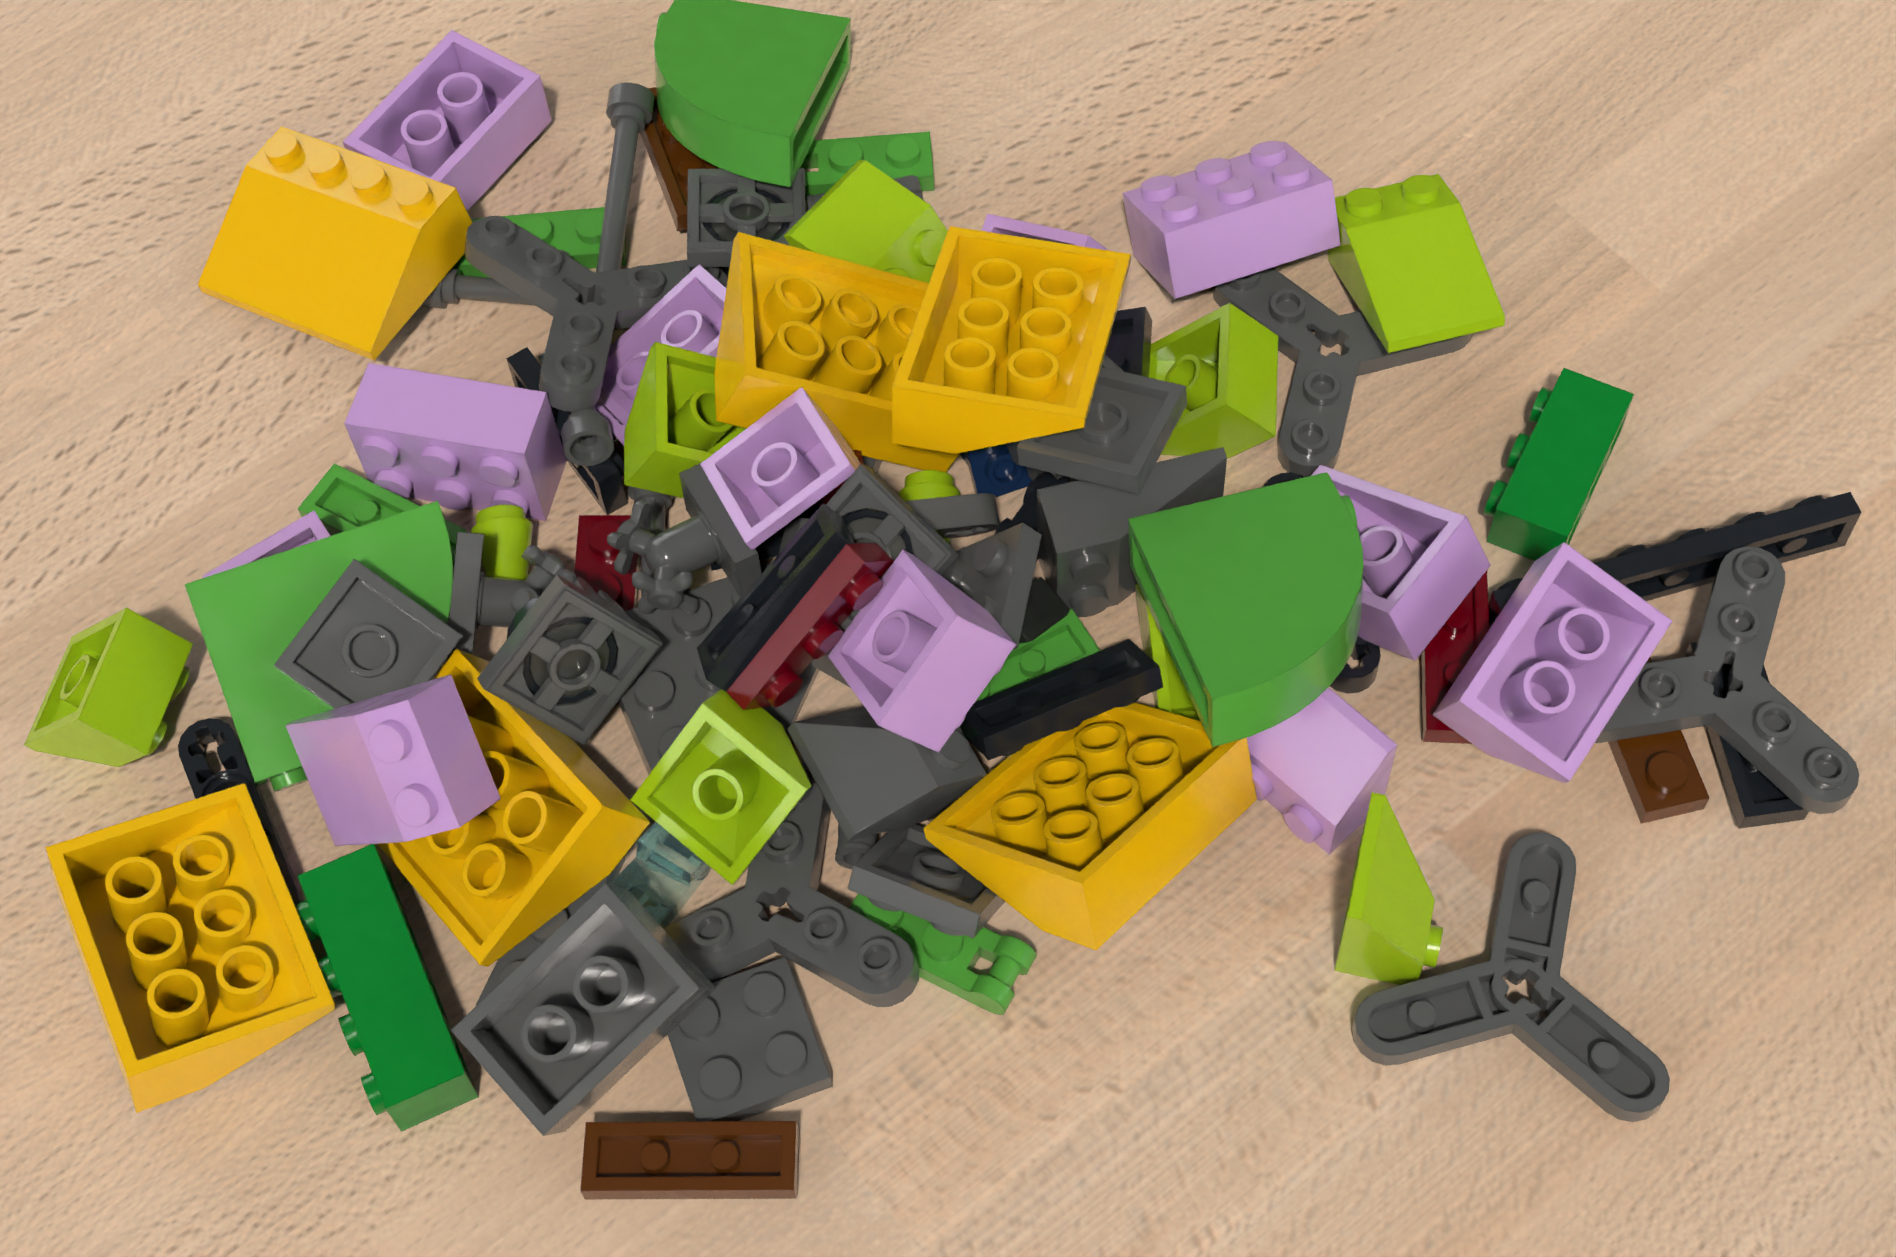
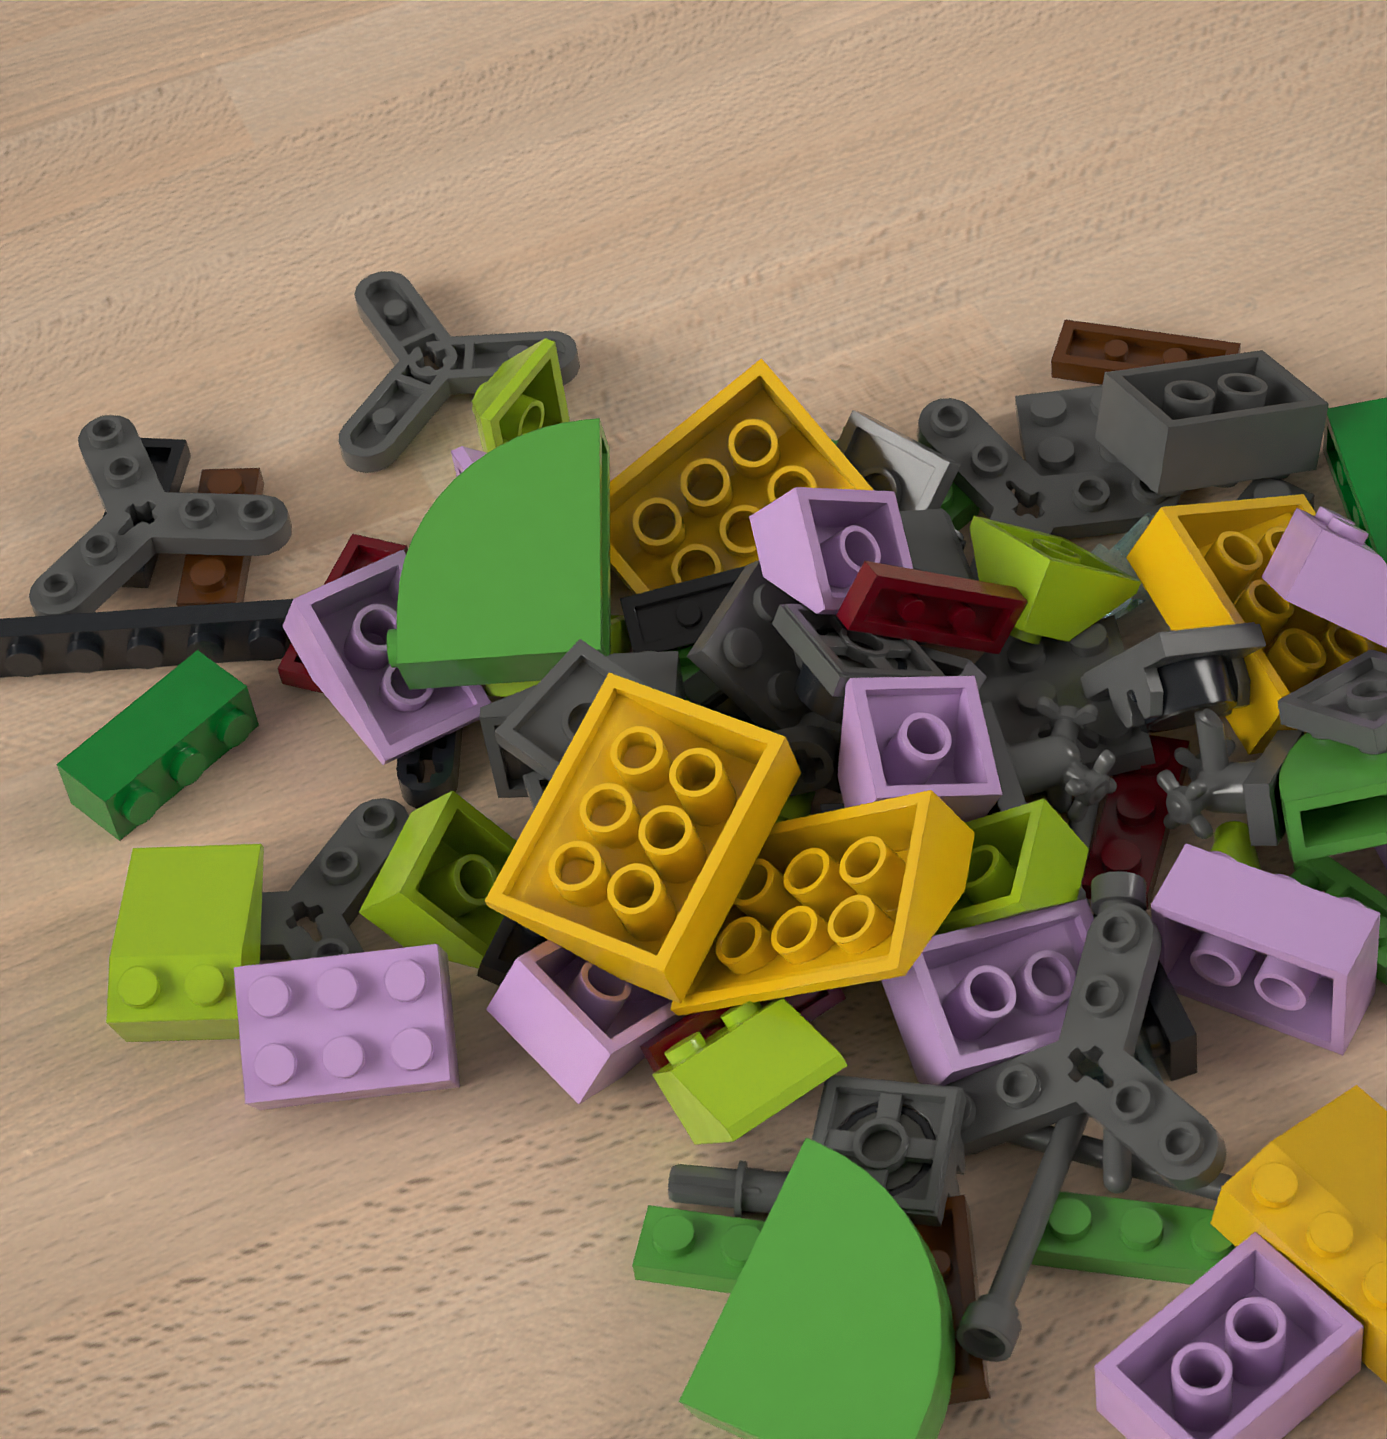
camera: 160 degrees left, 10 degrees down
black plate [697,504,855,691] -> none
lavender slope [1433,542,1672,783] -> none

